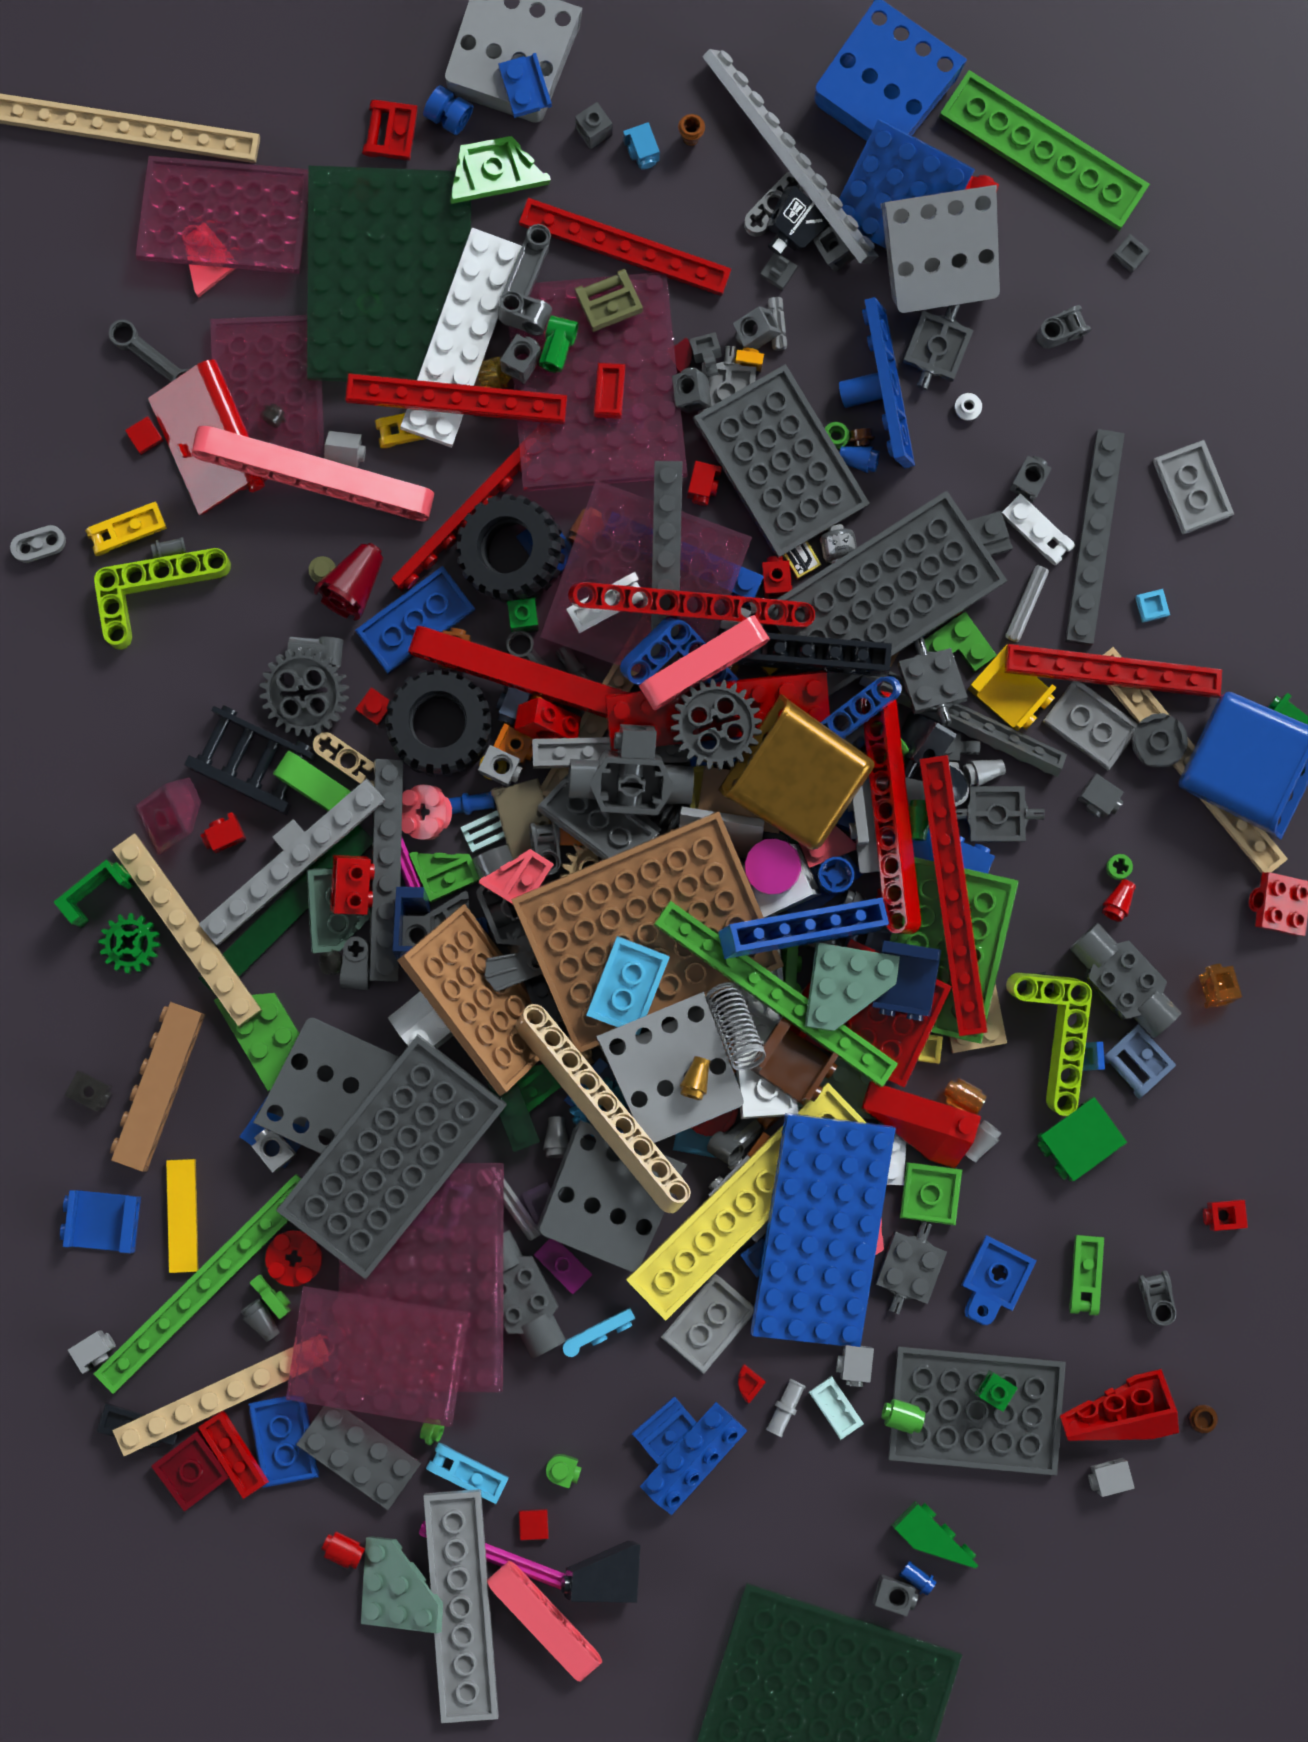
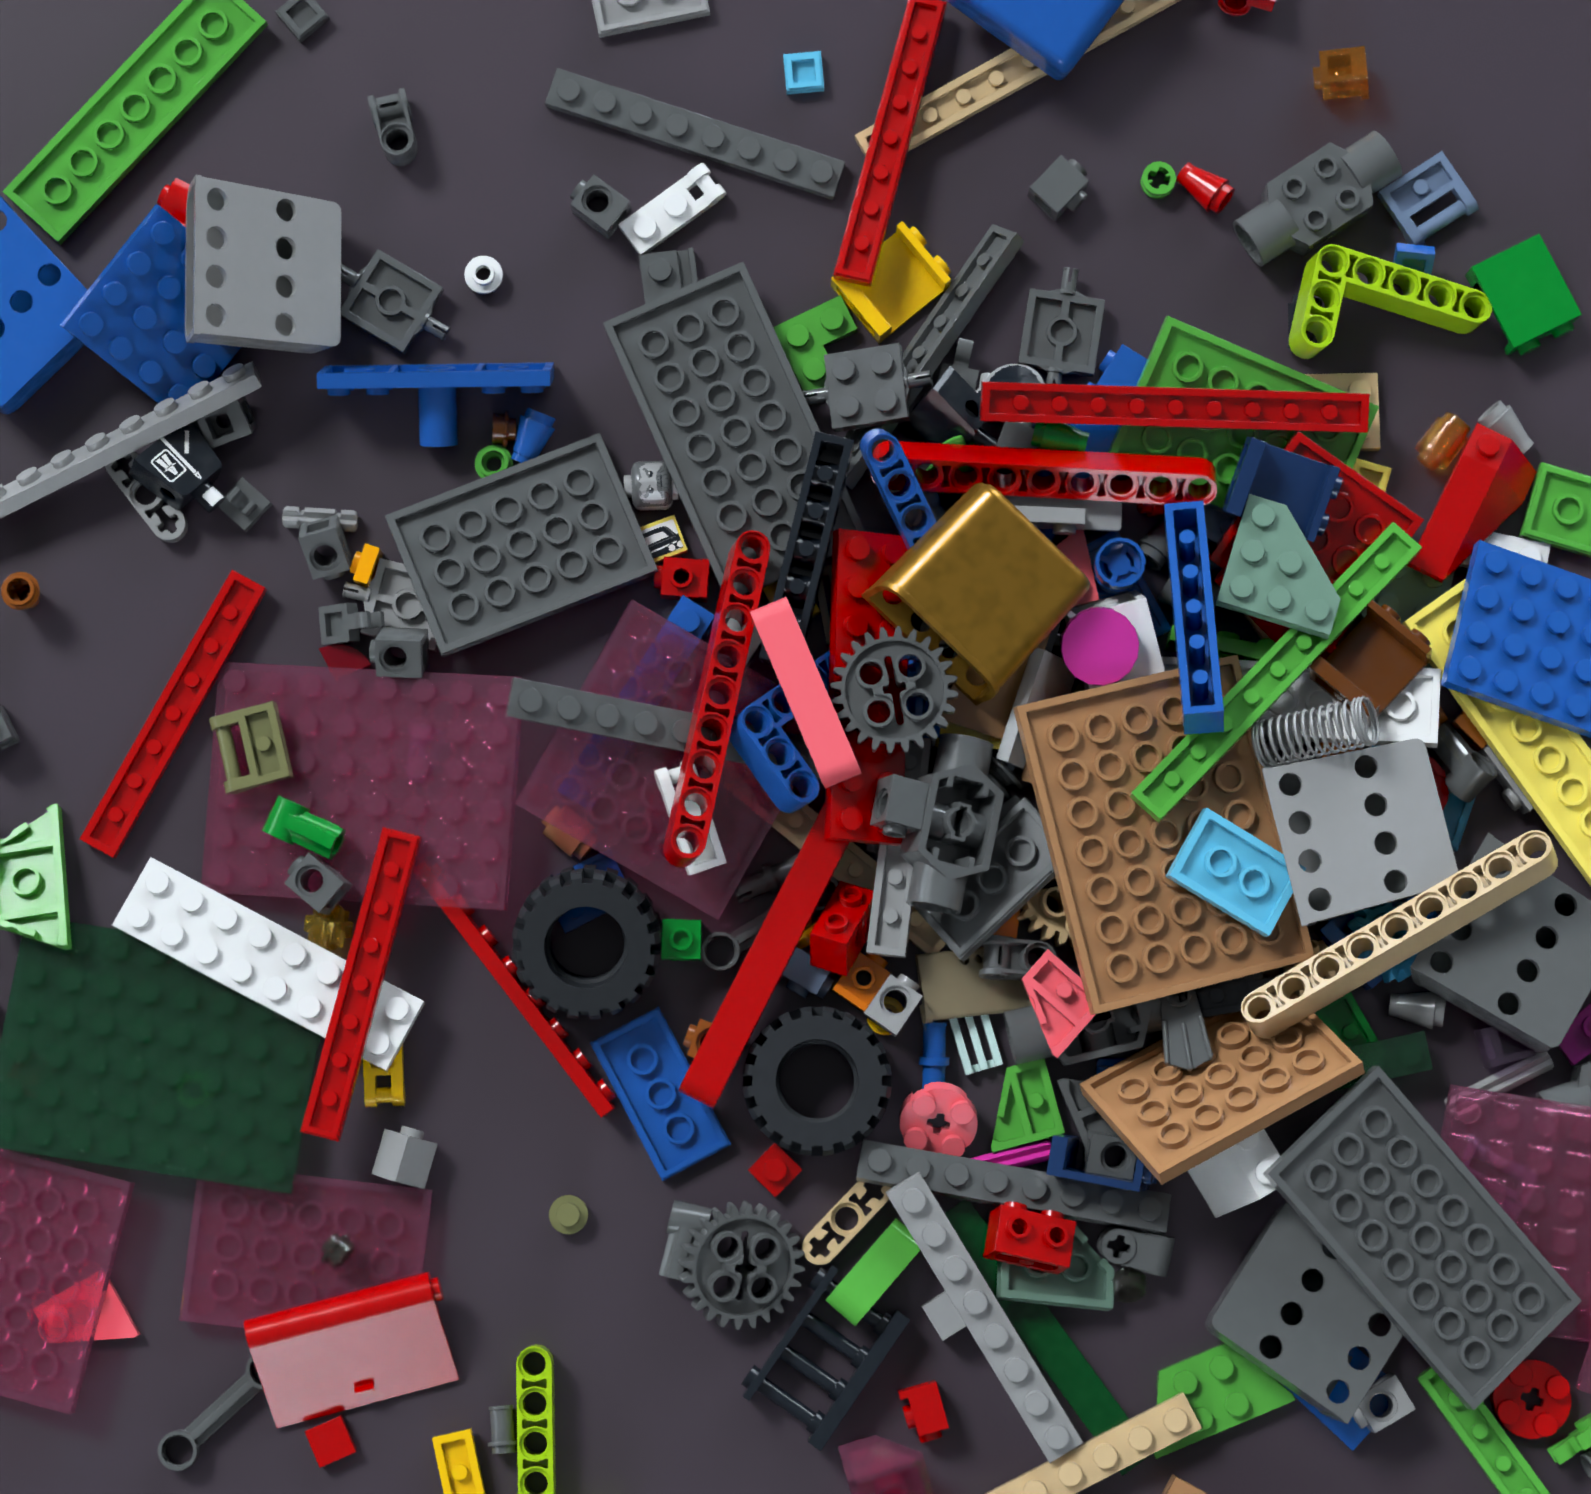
camera: 75 degrees left, 0 degrees up
coral beam [191,426,434,522] -> none
dark red cone [314,543,383,621] -> none
dark grey piece [498,224,552,336] -> none
red tile [594,363,625,419] -> none
dark azure brick [623,122,660,170] -> none
pearl gold cone [680,1056,711,1101] -> none
red brick [687,461,722,506] -> none
light grey cone [963,759,1006,786] -> none
light grey axle [1006,565,1049,642] -> none
light grey tile [1042,681,1138,771] -> none
dark grey tile [1132,713,1188,769] -> none

